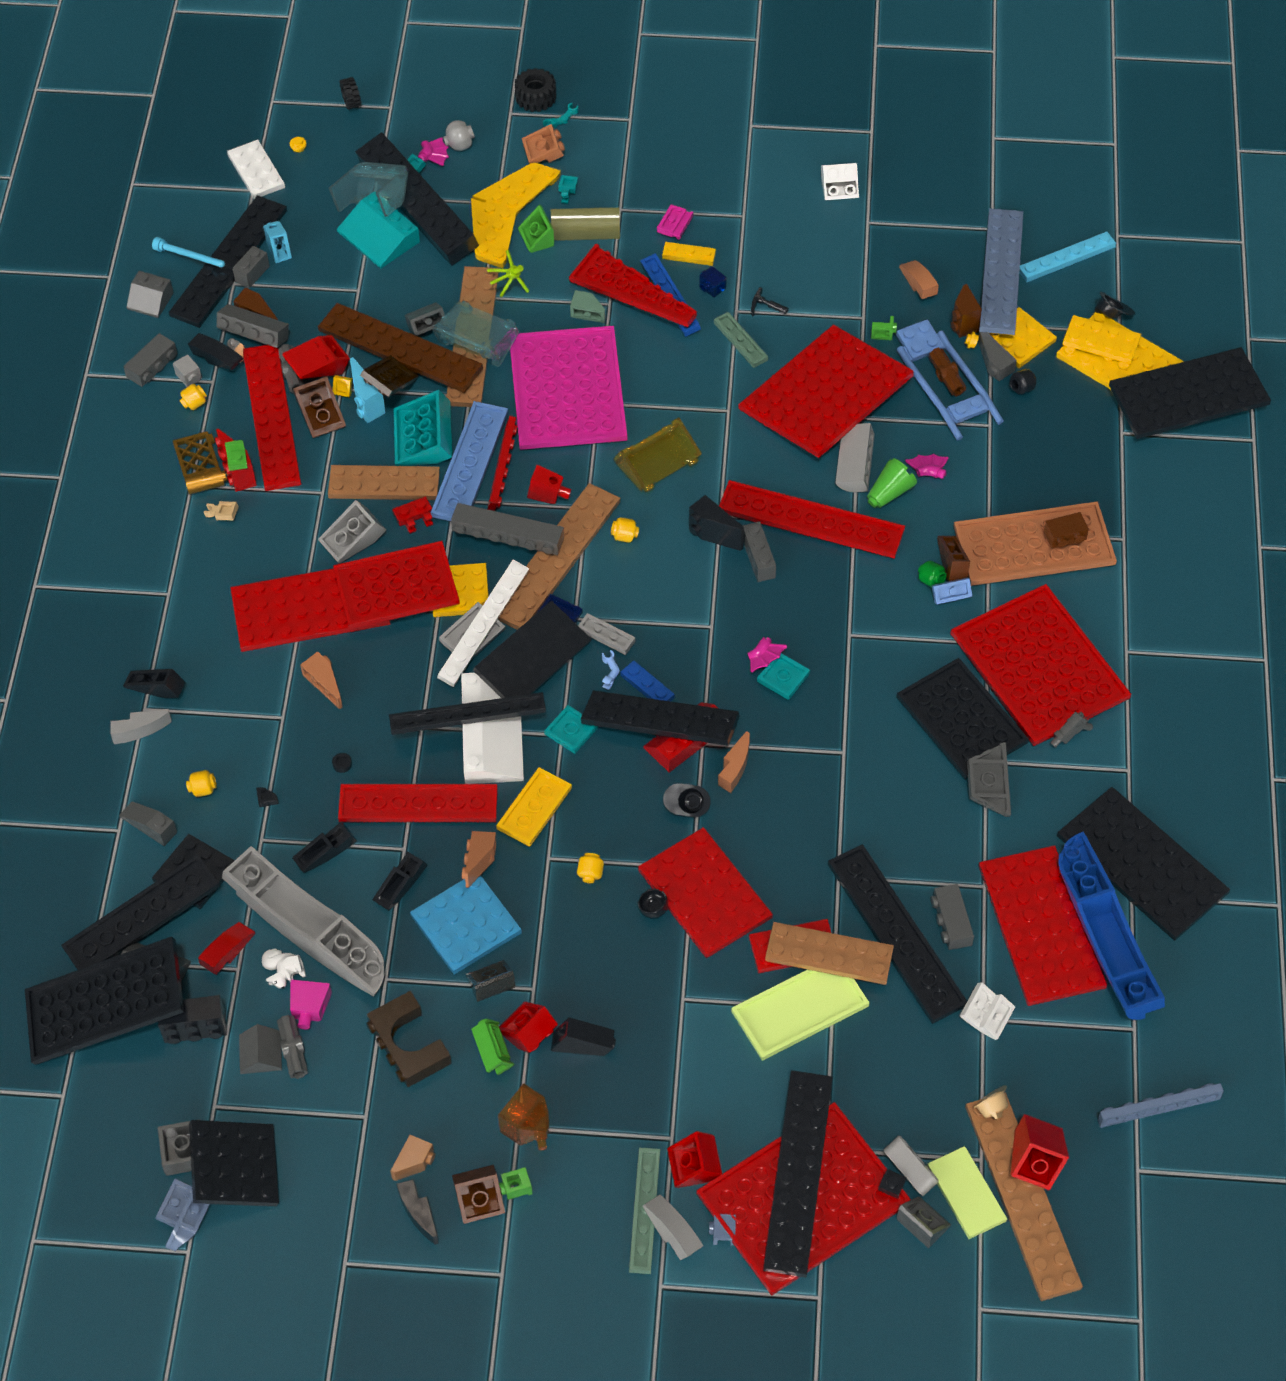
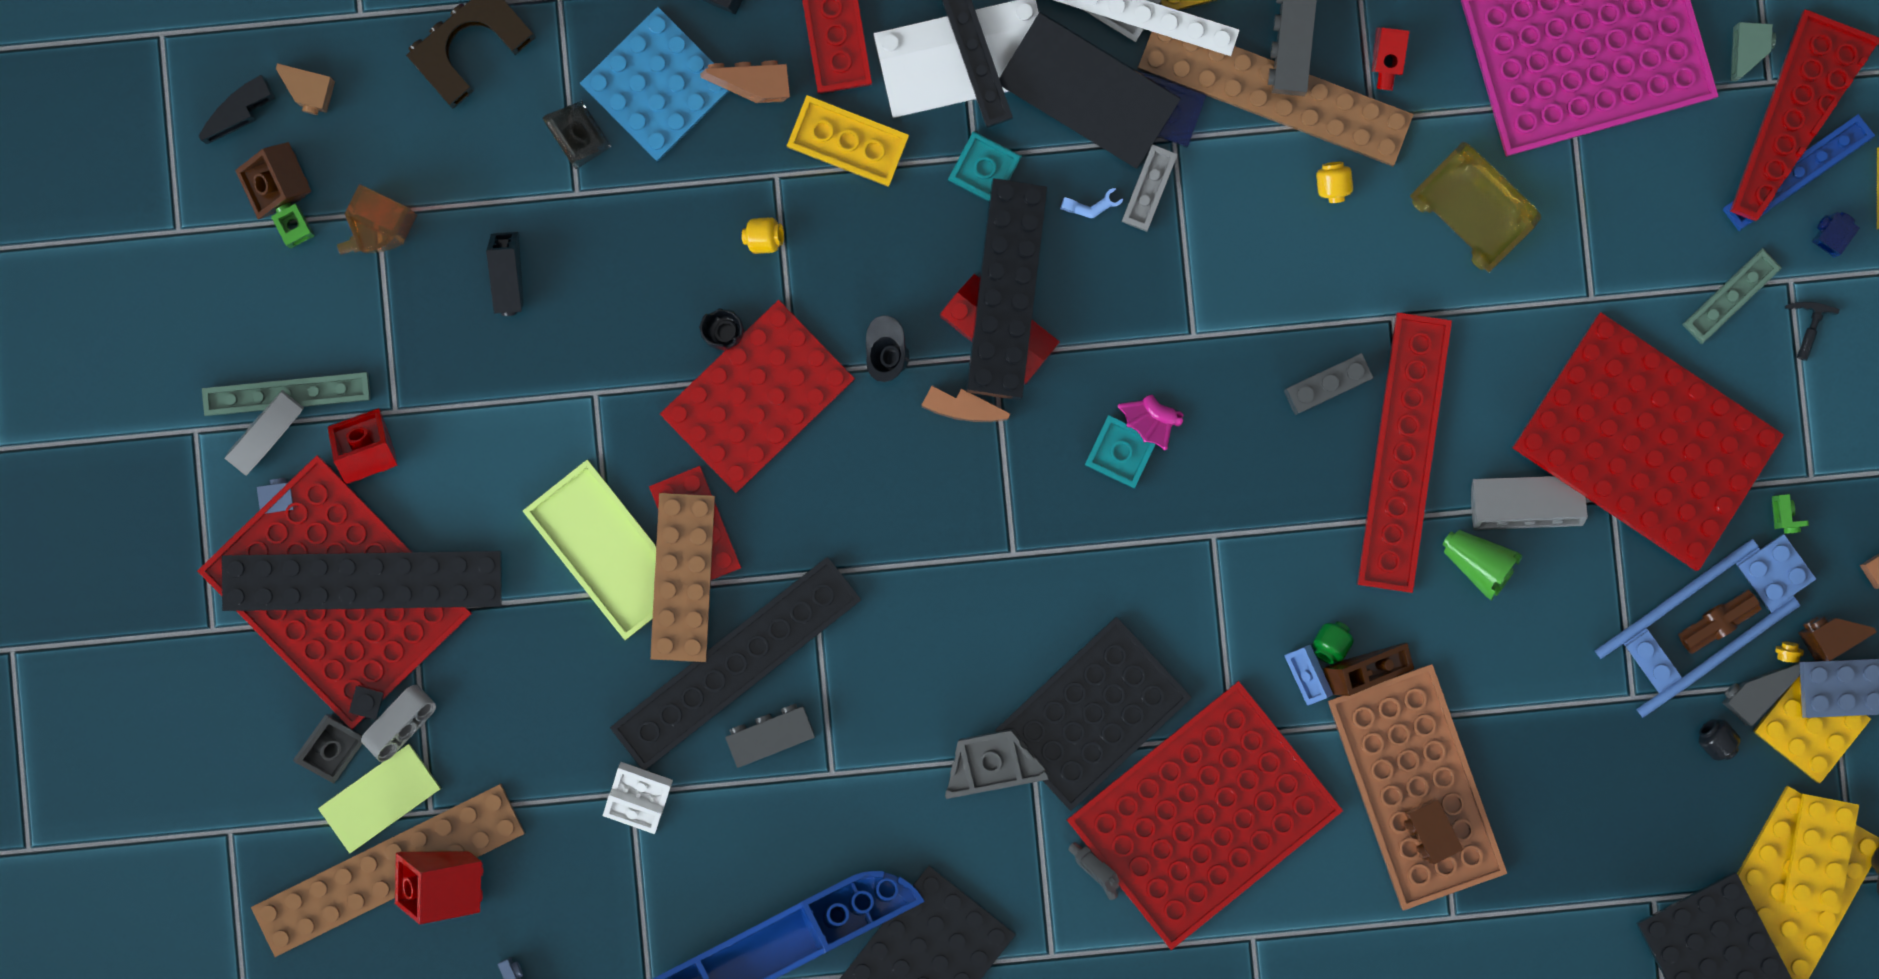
camera: 75 degrees right, 30 degrees up
bright green window [471,1018,515,1075] -> none
red slope [499,1001,558,1053] -> none
blue plate [620,661,675,701] -> none
black slope [689,495,744,551] -> none
dark pink arm [905,454,949,479] -> none
tan piece [974,1086,1008,1119] -> none
red plate [978,846,1107,1006] -> none

